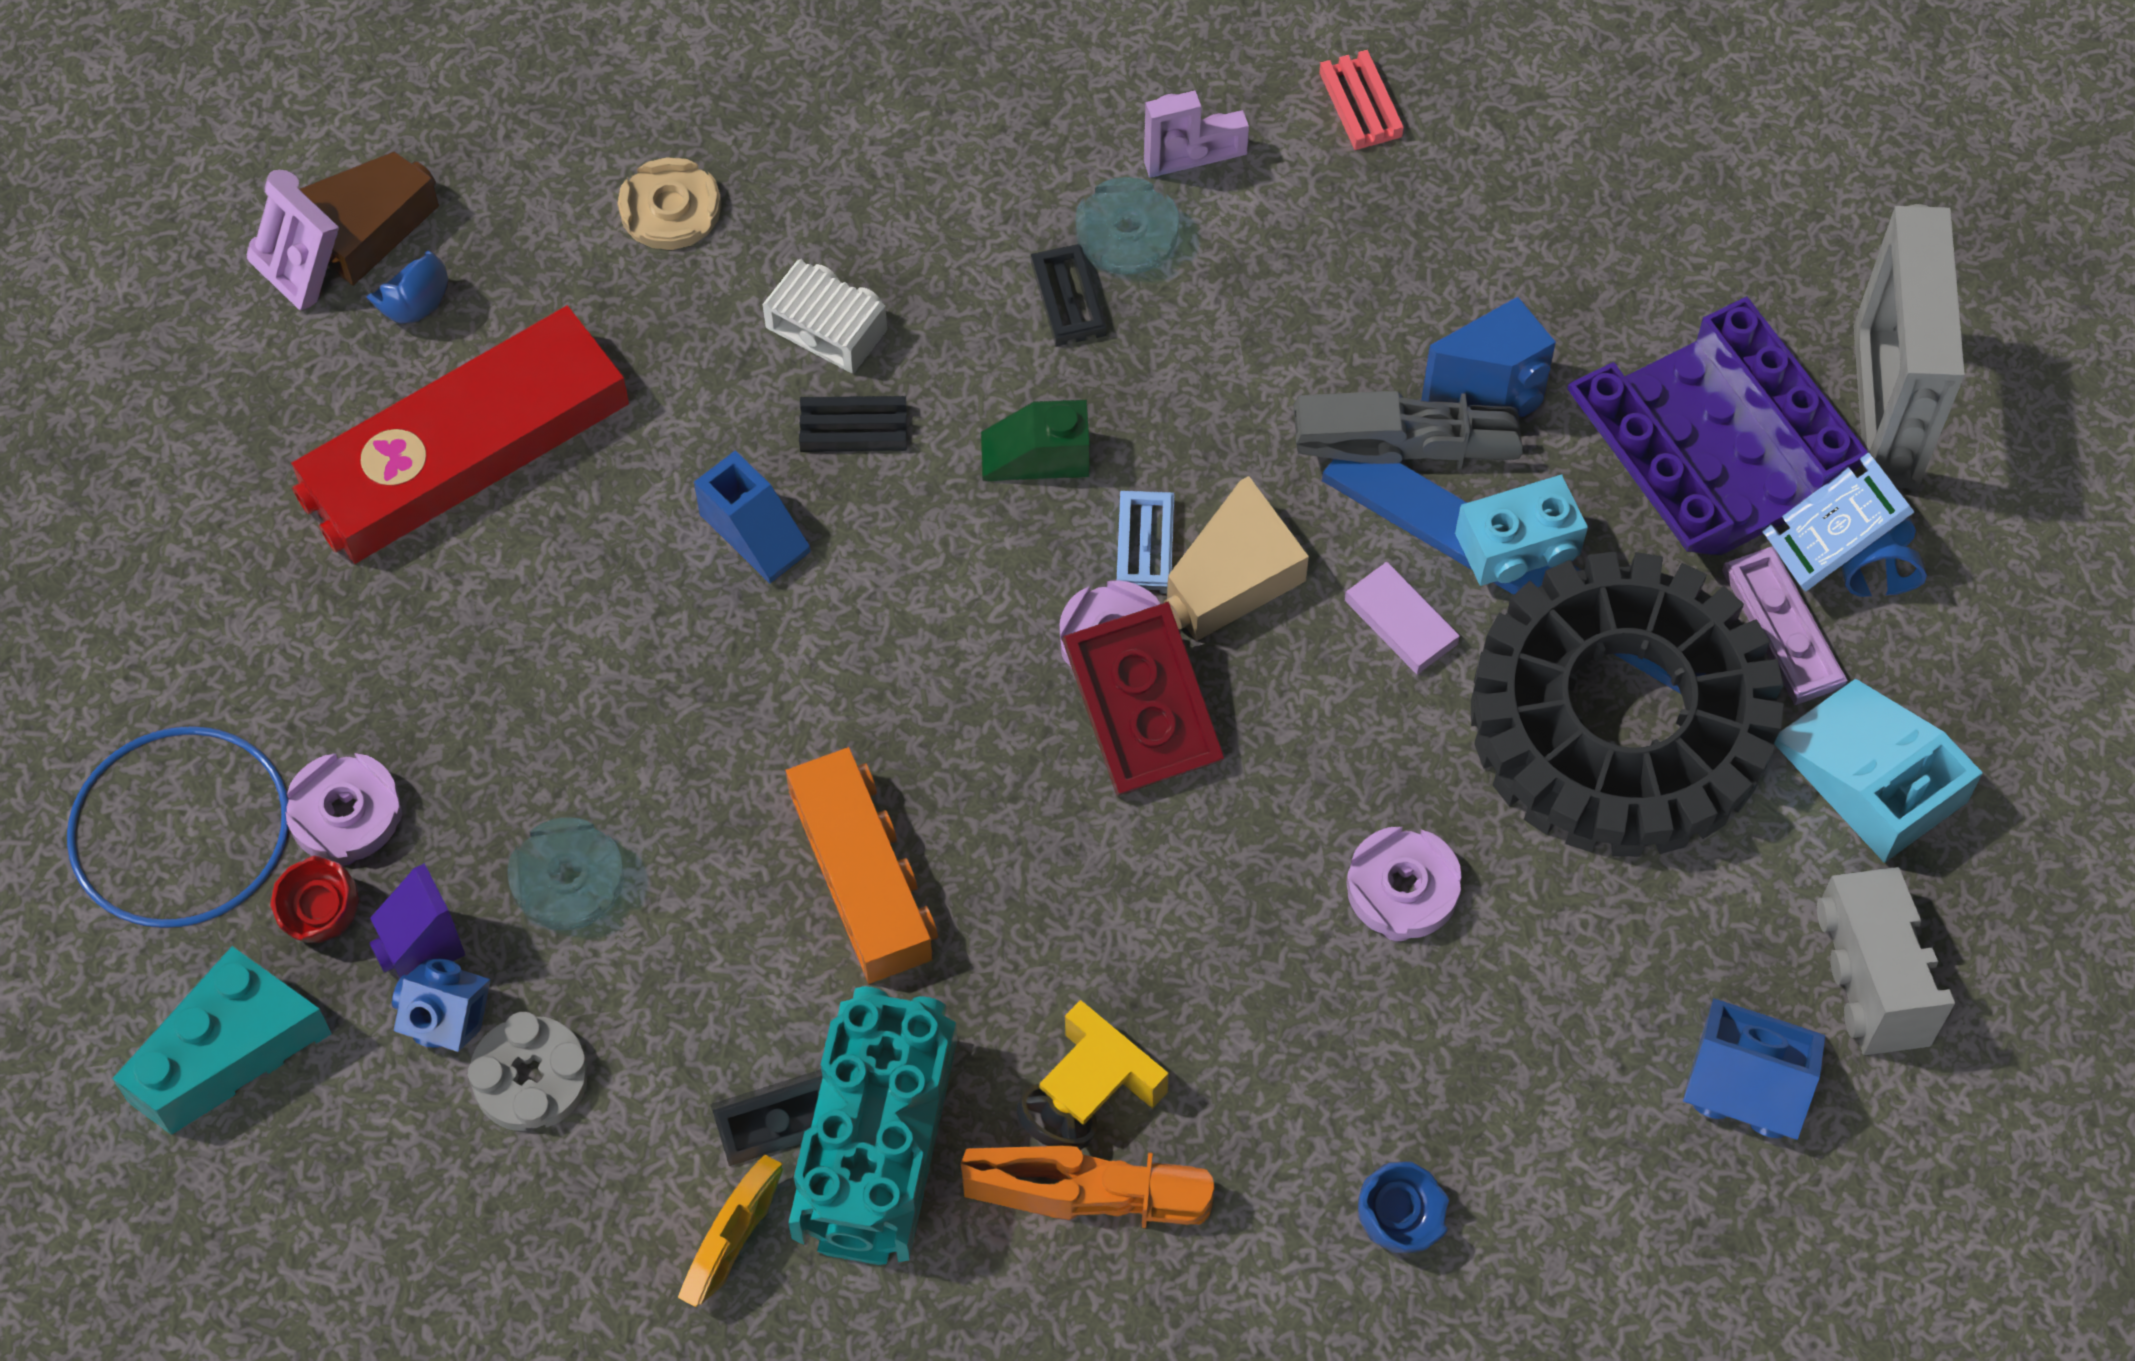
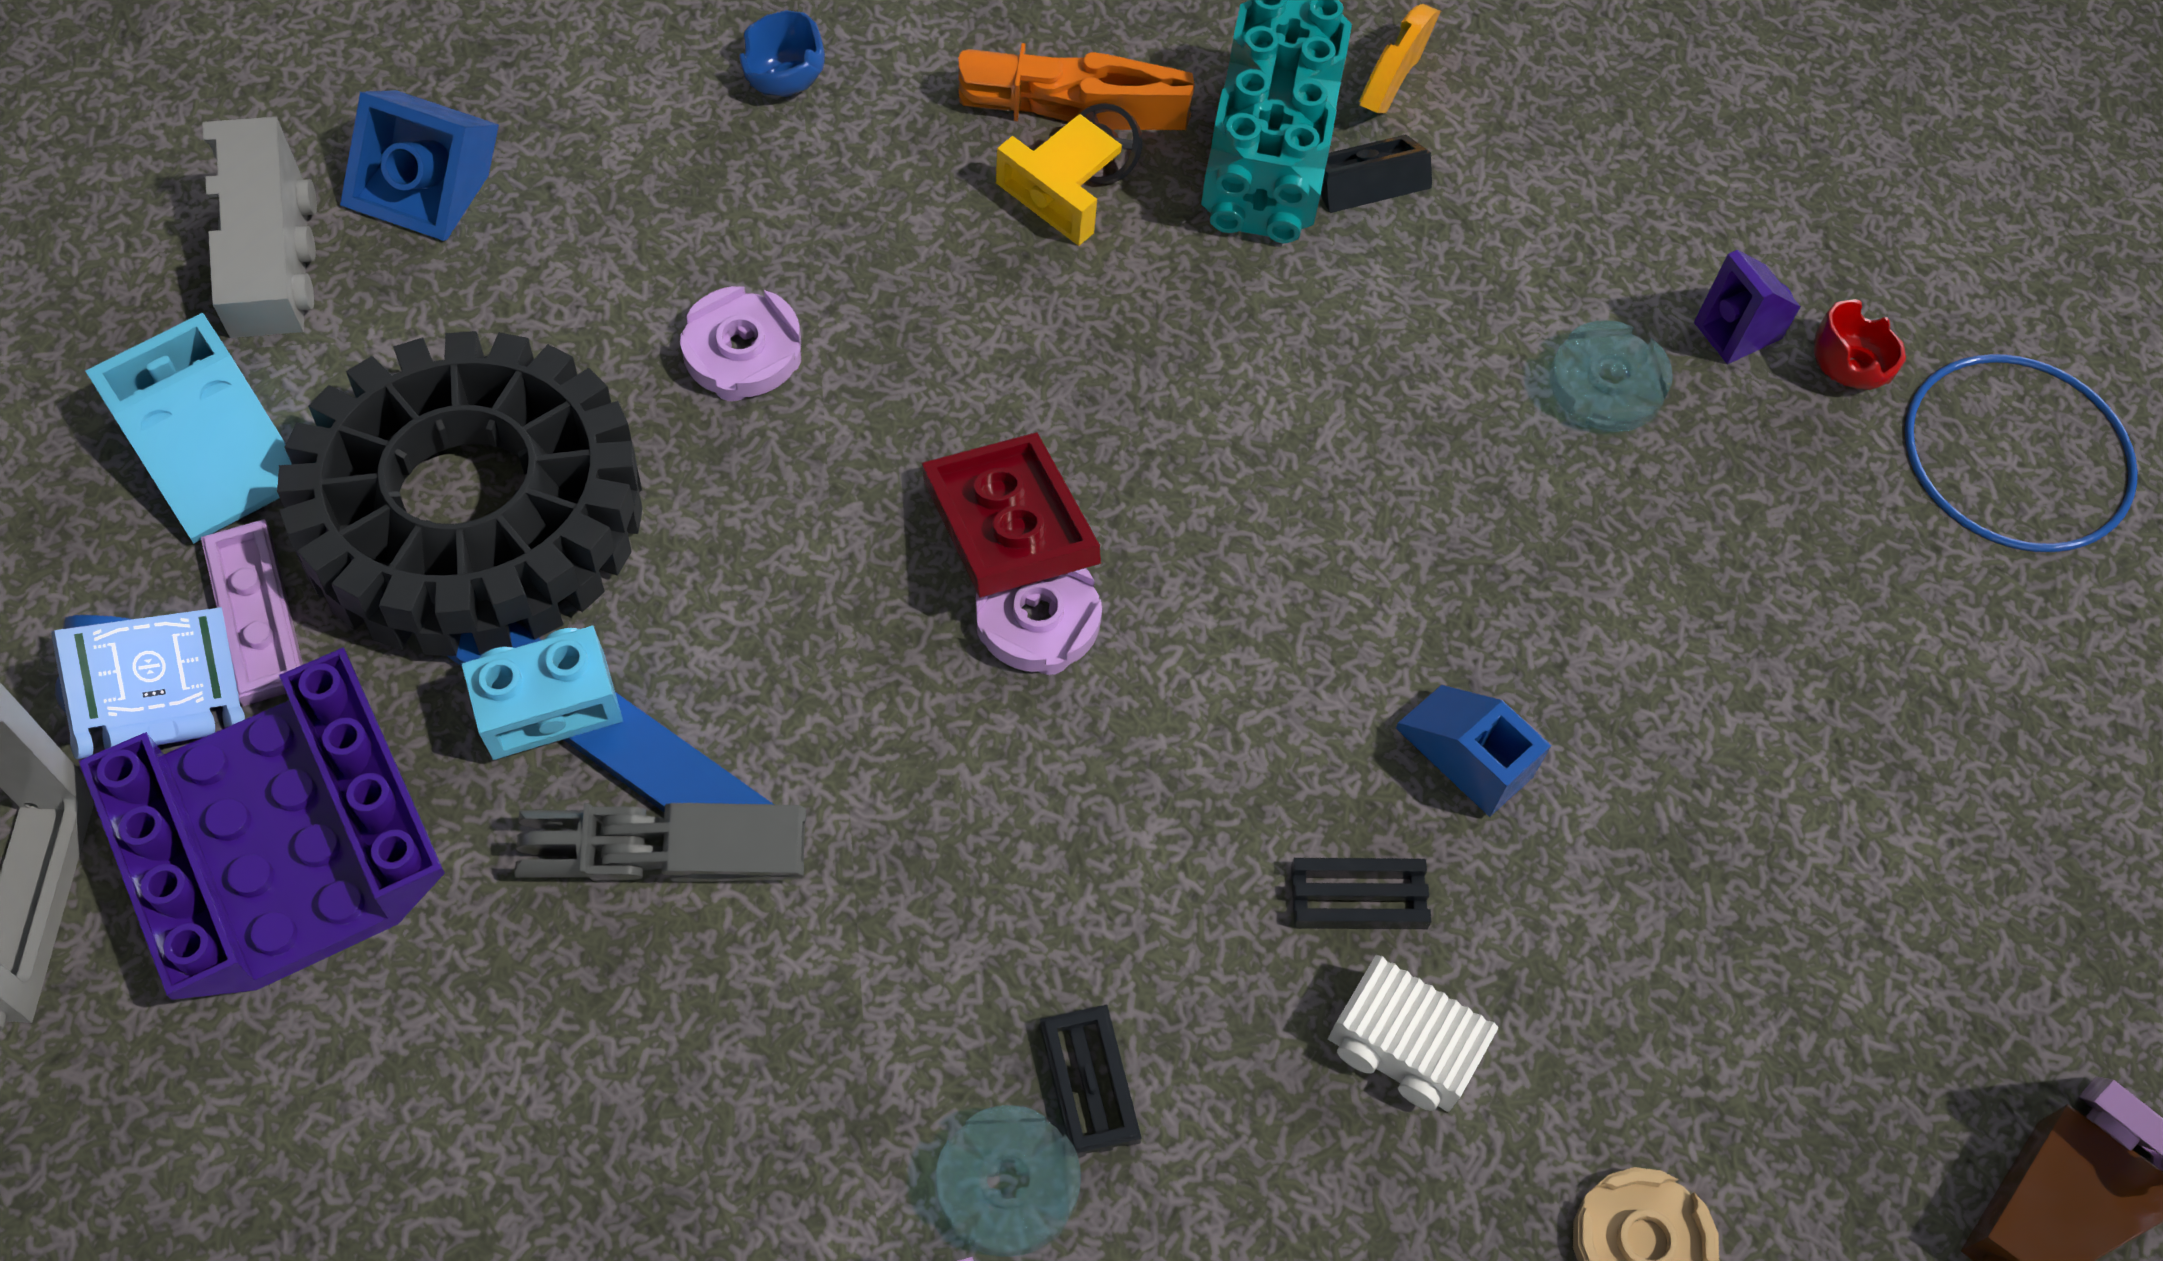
camera: 175 degrees right, 0 degrees up
teal wedge [112,946,332,1135] -> none
lavender plate [285,753,402,866] -> none
red brick [291,305,629,564] -> none
blue hair [367,251,448,324] -> none
blue brick [392,959,491,1052] -> none
light grey plate [468,1012,587,1131] -> none
orange brick [785,747,938,984] -> none
dark green slope [981,399,1089,481] -> none
light blue tile [1117,491,1174,594] -> none
tan slope [1164,476,1309,641] -> none
lavender tile [1345,562,1460,675] -> none
blue slope [1421,297,1556,417] -> none

